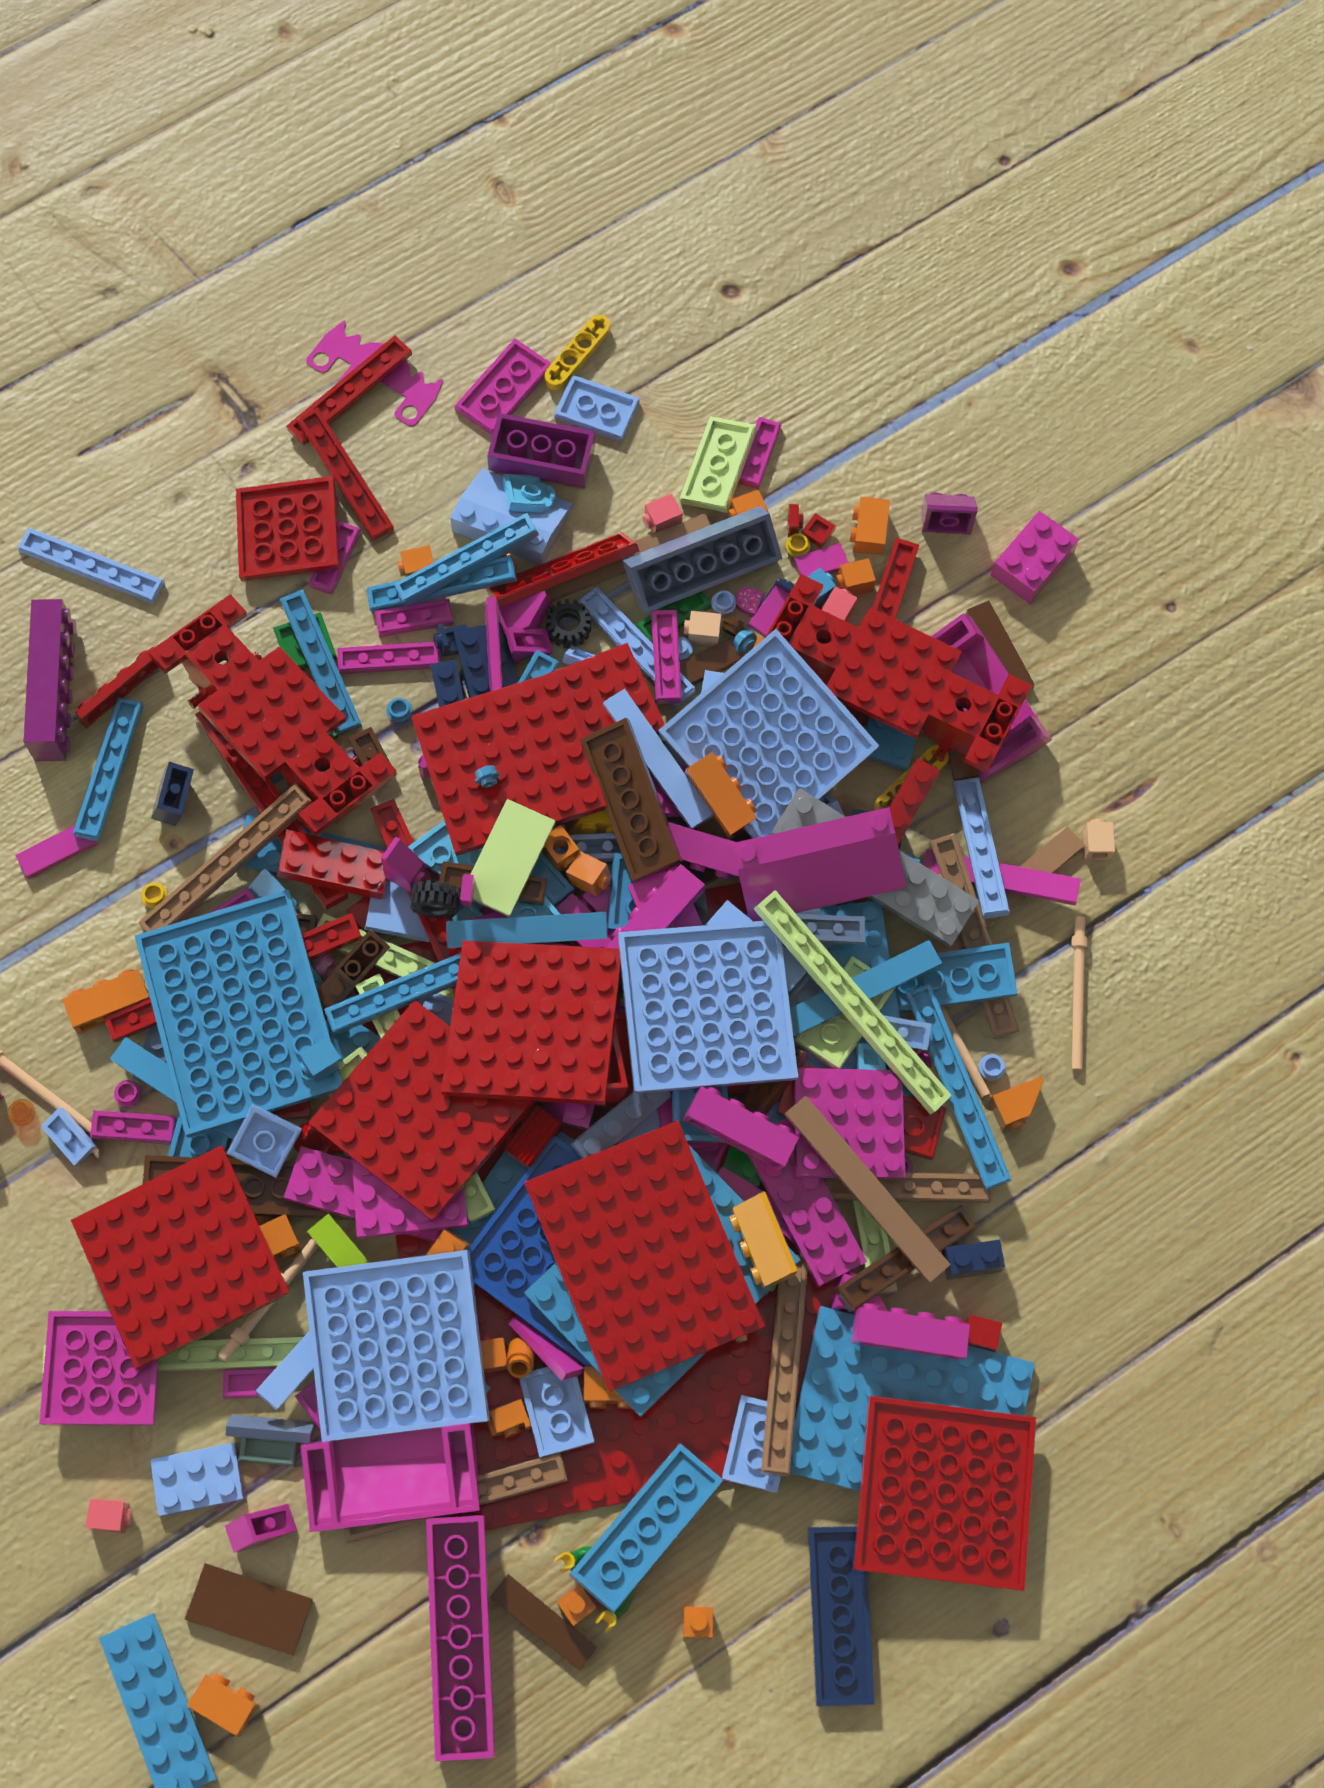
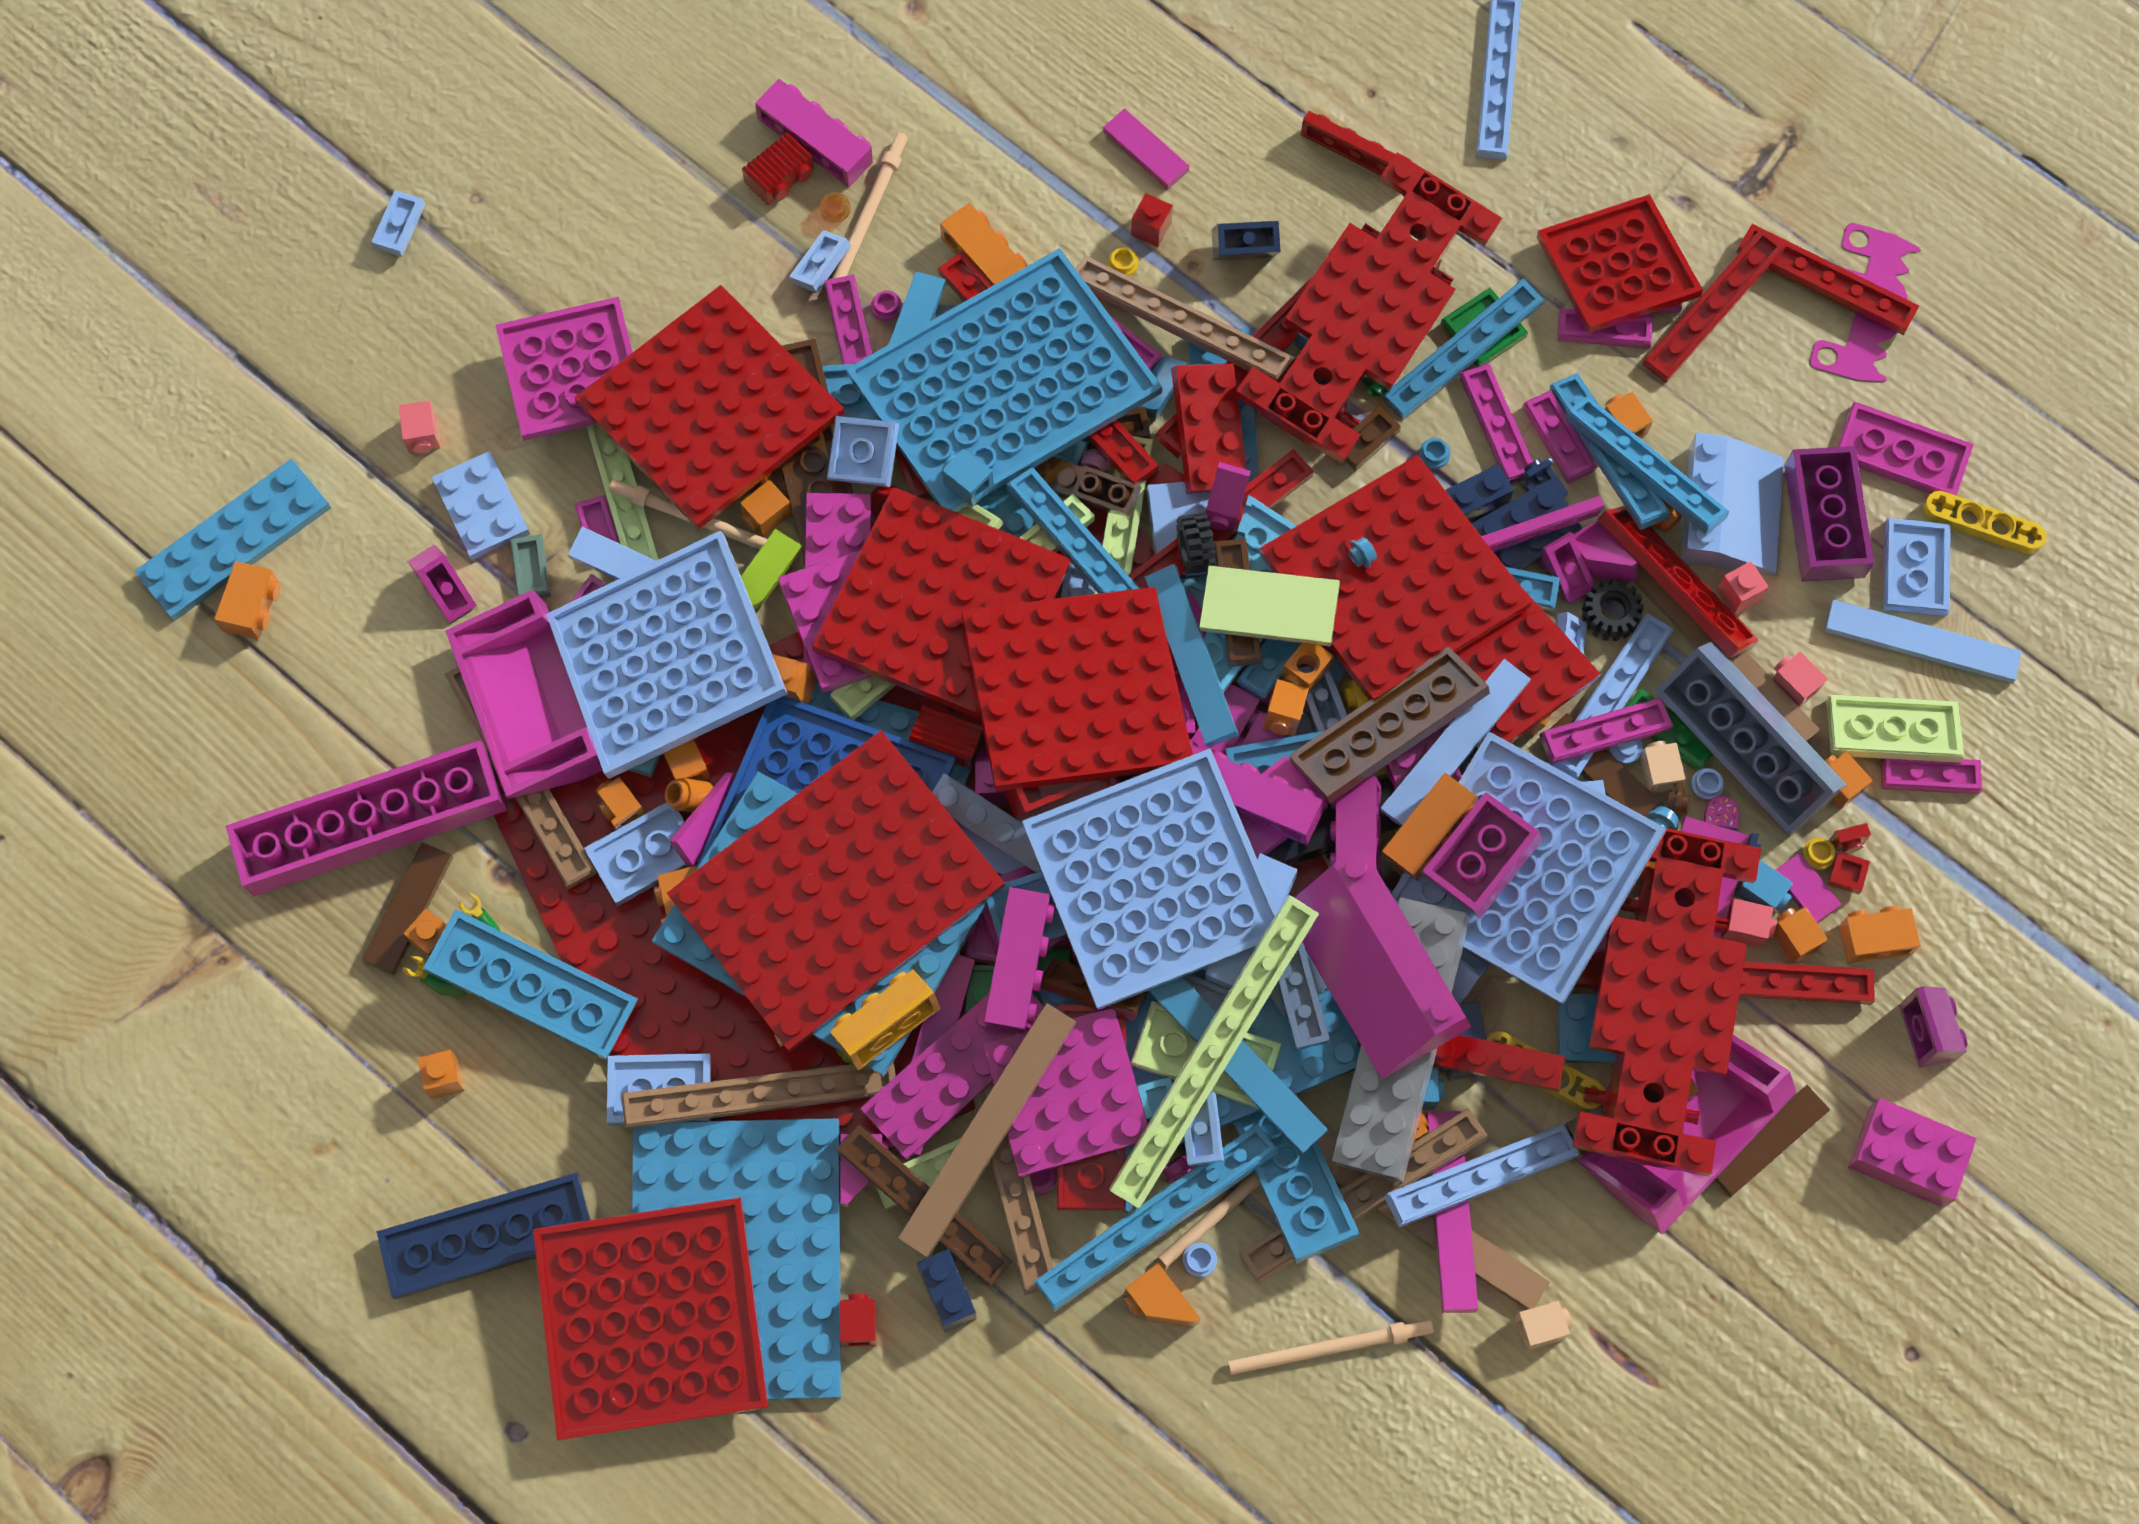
camera: 75 degrees right, 0 degrees up
magenta brick [23,599,76,762] -> none
dark azure tile [73,697,144,842] -> none
reddish brown tile [184,1563,313,1656] -> none
sand blue tile [226,1415,315,1443] -> none
dark pink tile [460,874,475,907] -> none
medium azure tile [503,474,556,513] -> none
dark pink brick [851,1304,970,1360] -> none
none -> red brick [1131,193,1173,247]
none -> dark pink brick [1423,792,1543,919]
none -> coral brick [1716,561,1769,615]
none -> light blue tile [1824,599,2022,684]

